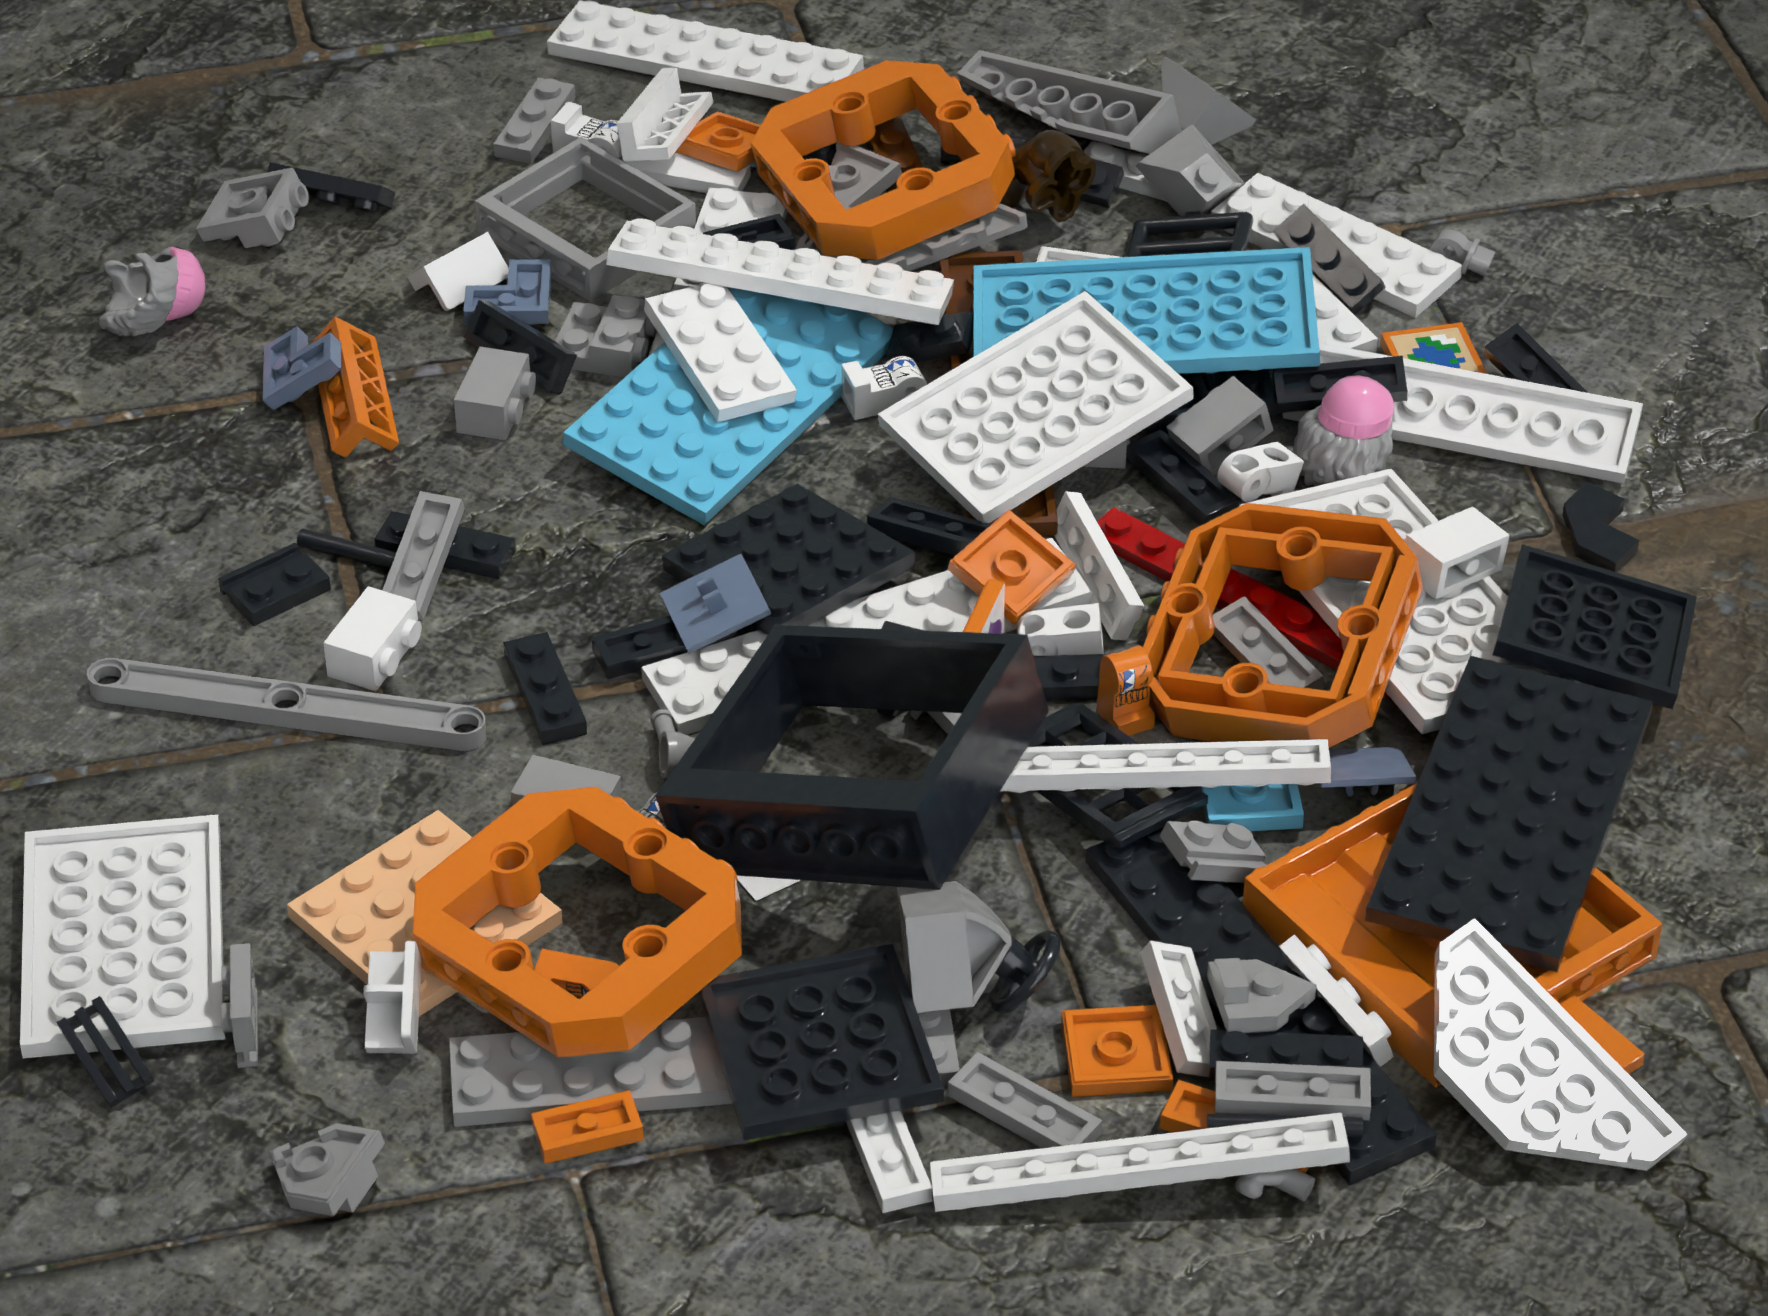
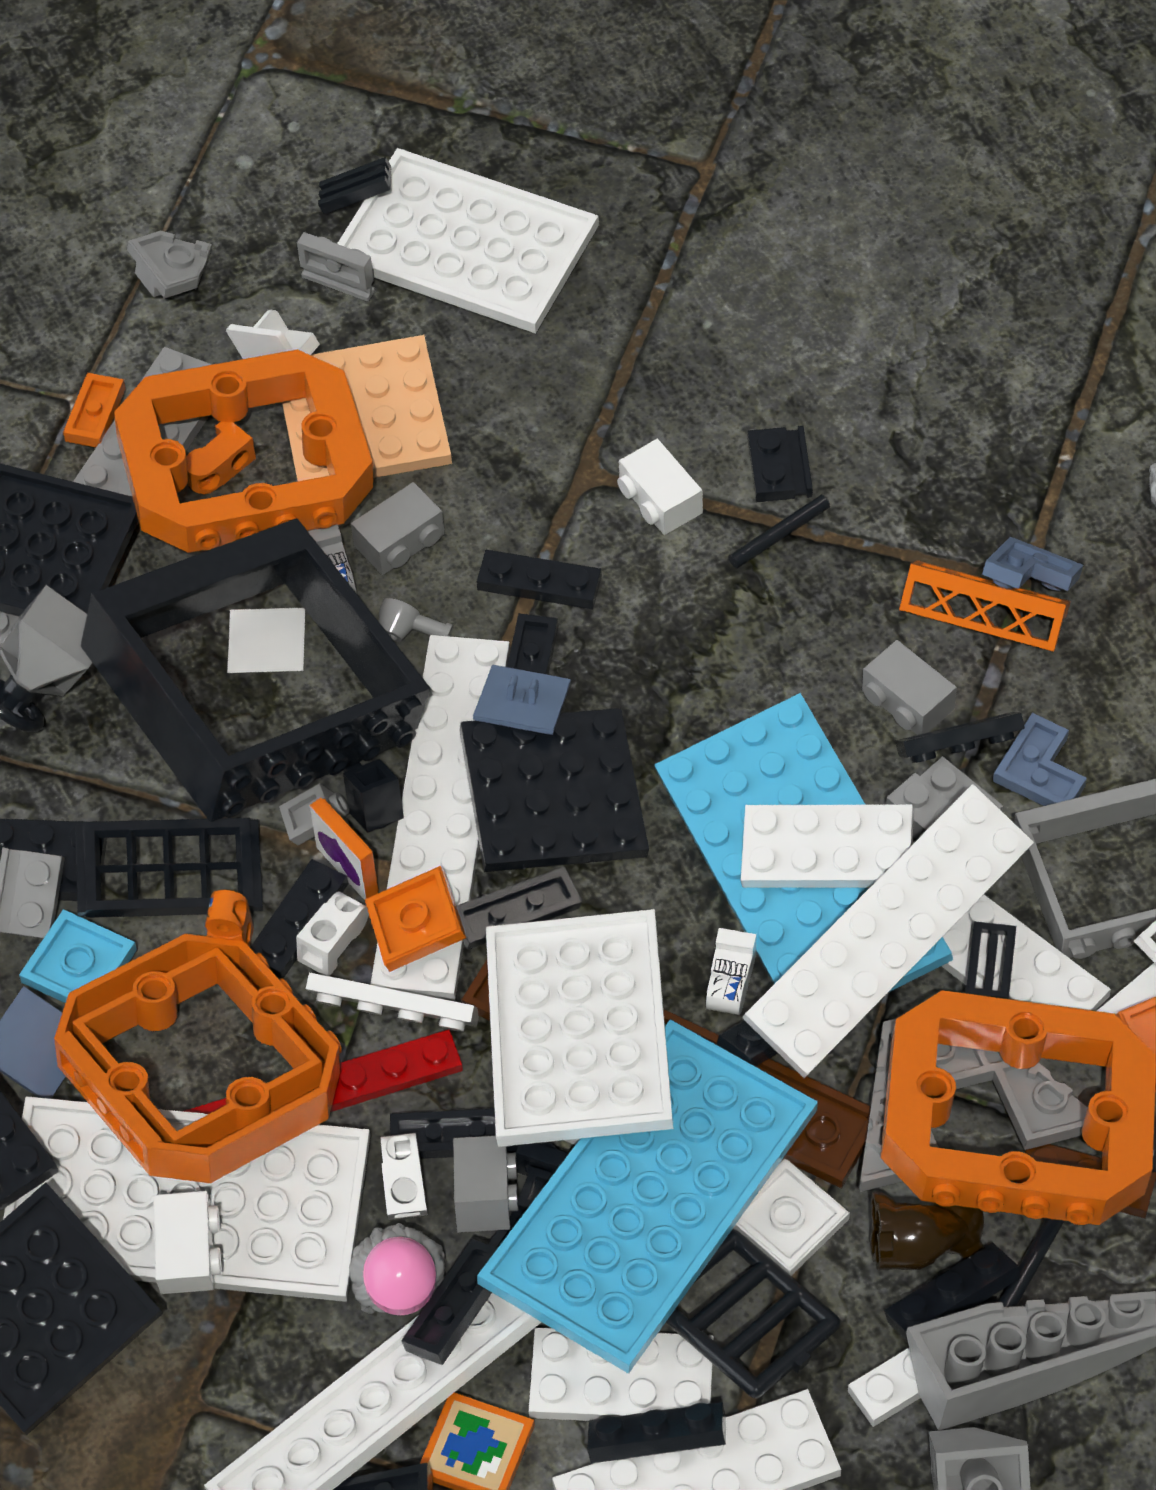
camera: 125 degrees right, 15 degrees up
light grey beam [86,658,487,751] -> none
black plate [374,511,516,580] -> none
light grey plate [382,491,465,621] -> none
white panel [407,232,509,311] -> none
white plate [1001,739,1331,793] -> none
light grey slope [1136,124,1245,216] -> none
light grey plate [1212,596,1325,690] -> none
black tile [1562,481,1639,572] -> none

